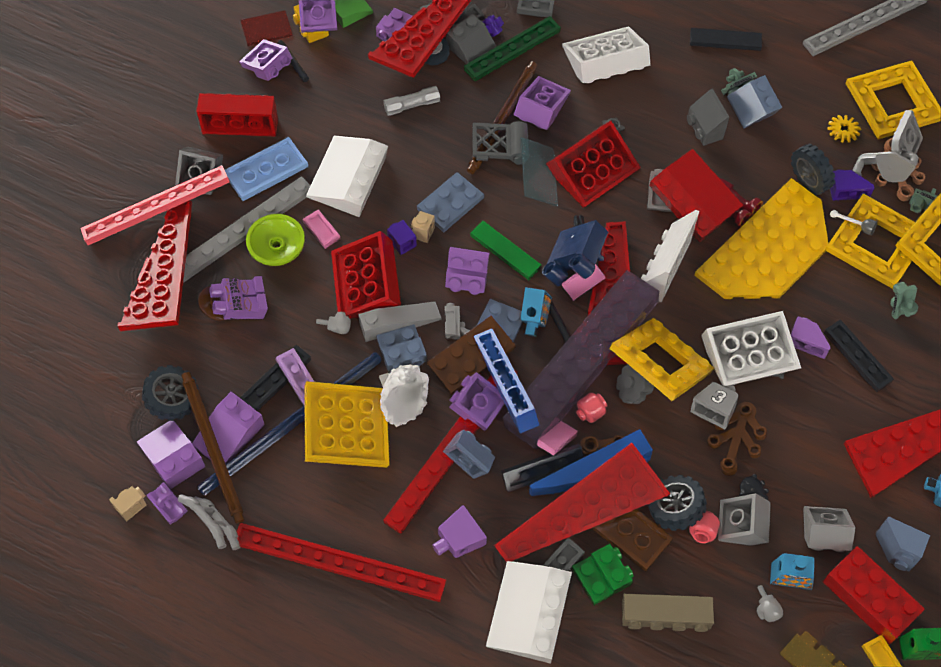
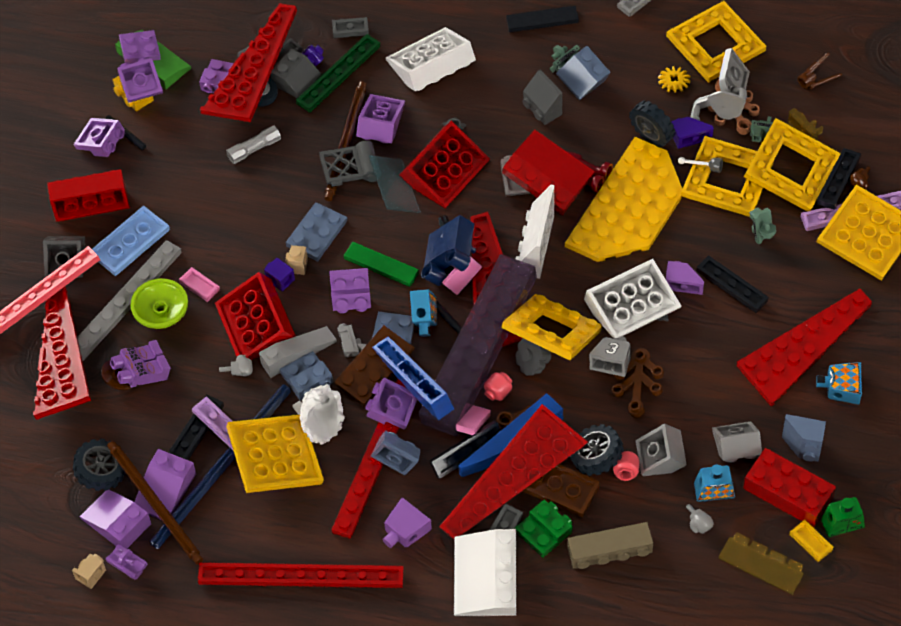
camera: 10 degrees left, 5 degrees down
light grey piece [178,494,240,550] -> none
clear red piece [241,10,293,46] -> none
white slope [306,136,388,217] -> none
black piece [739,474,769,500] -> none

